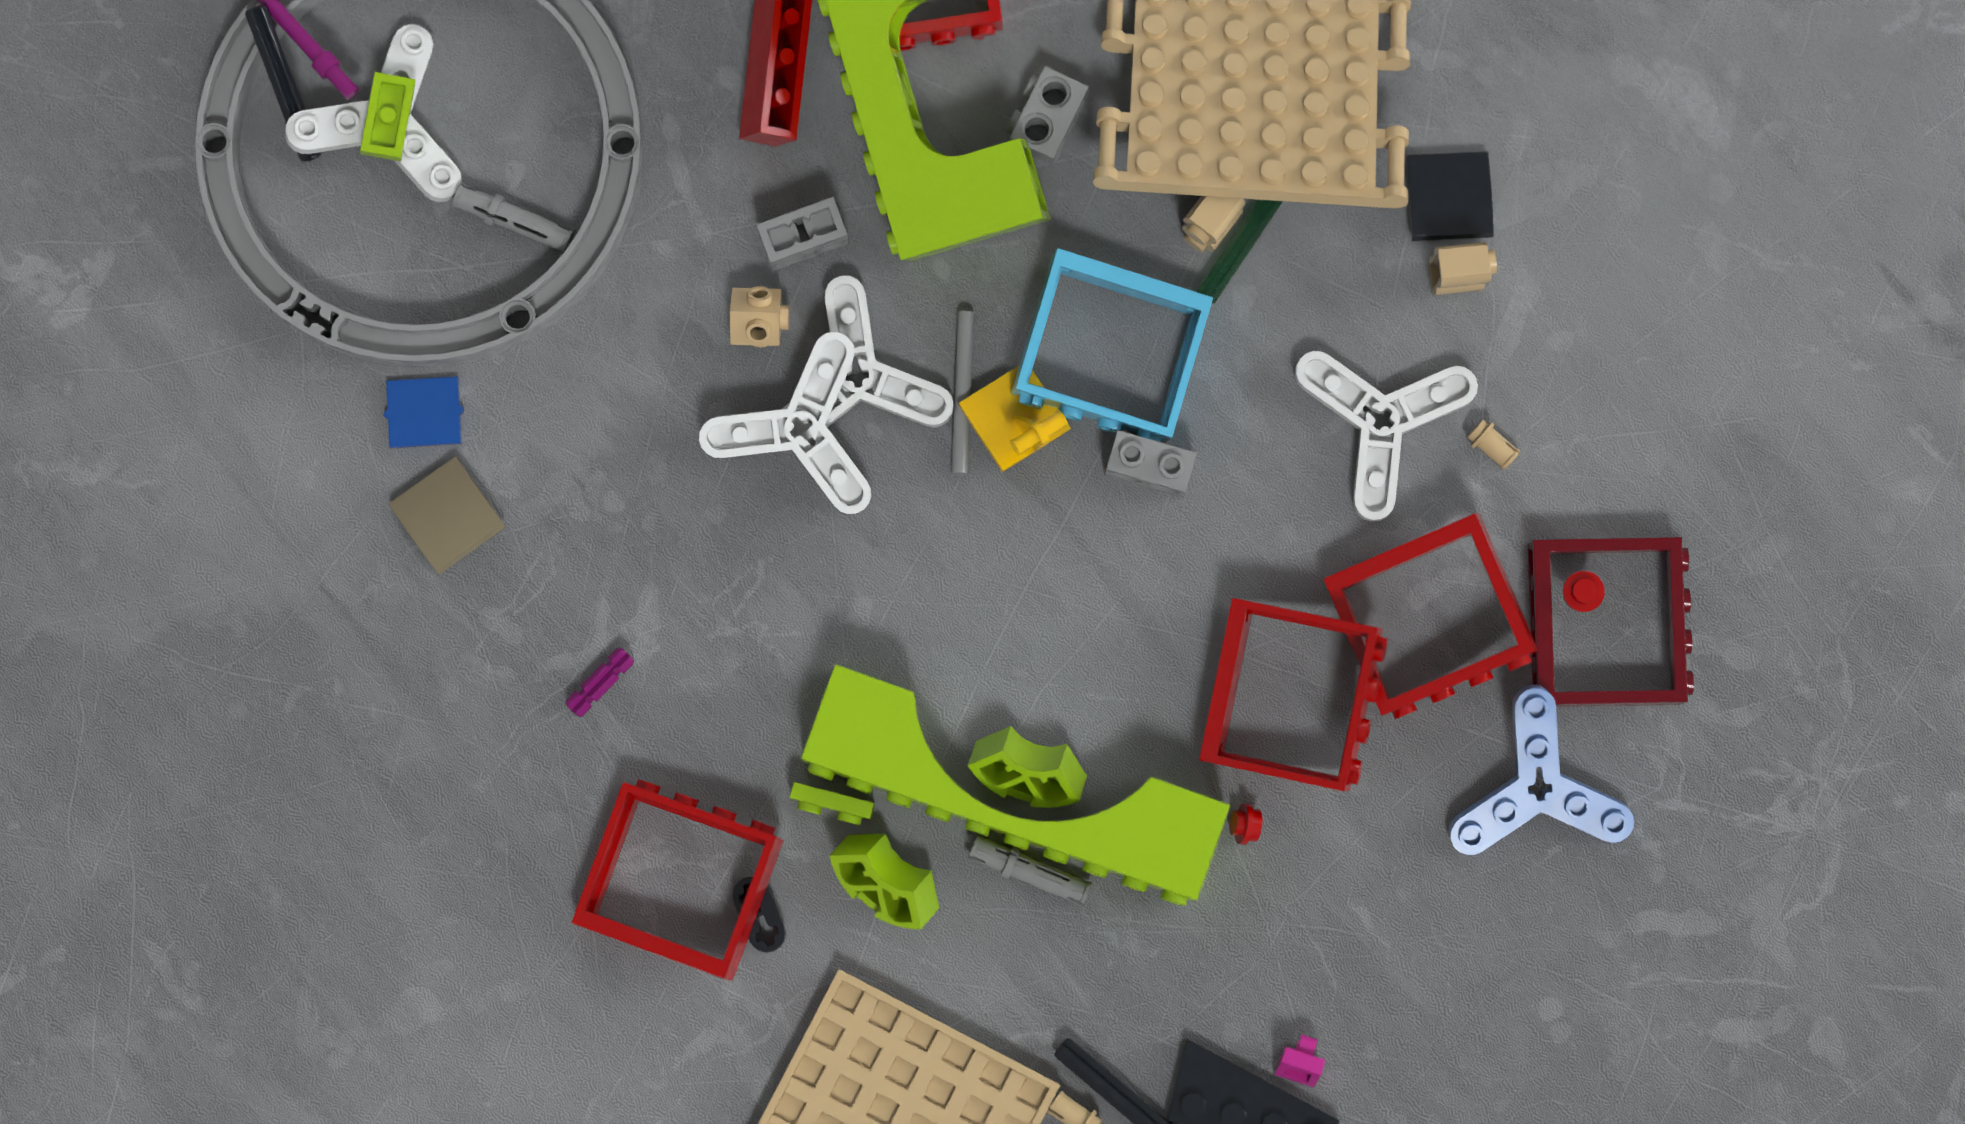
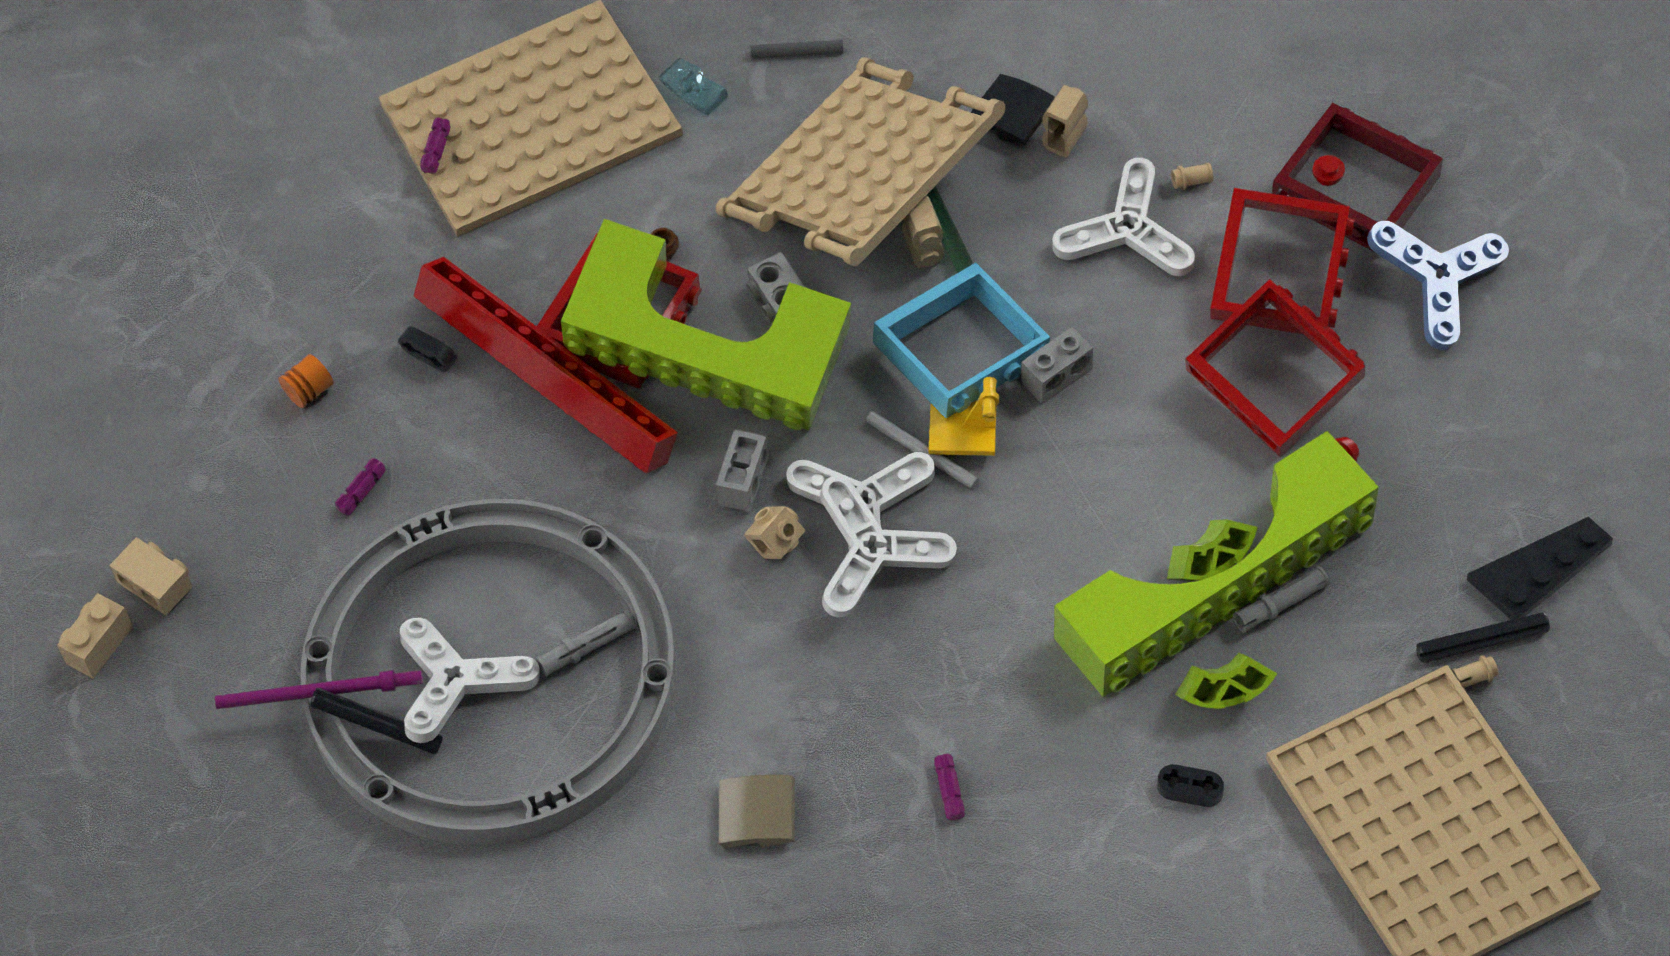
camera: 50 degrees left, 25 degrees down
lime plate [360,72,416,162] -> none
blue piece [384,376,464,448] -> none
red window [571,779,784,981] -> none
lime plate [790,782,875,826] -> none
dark pink tile [1274,1034,1325,1088] -> none

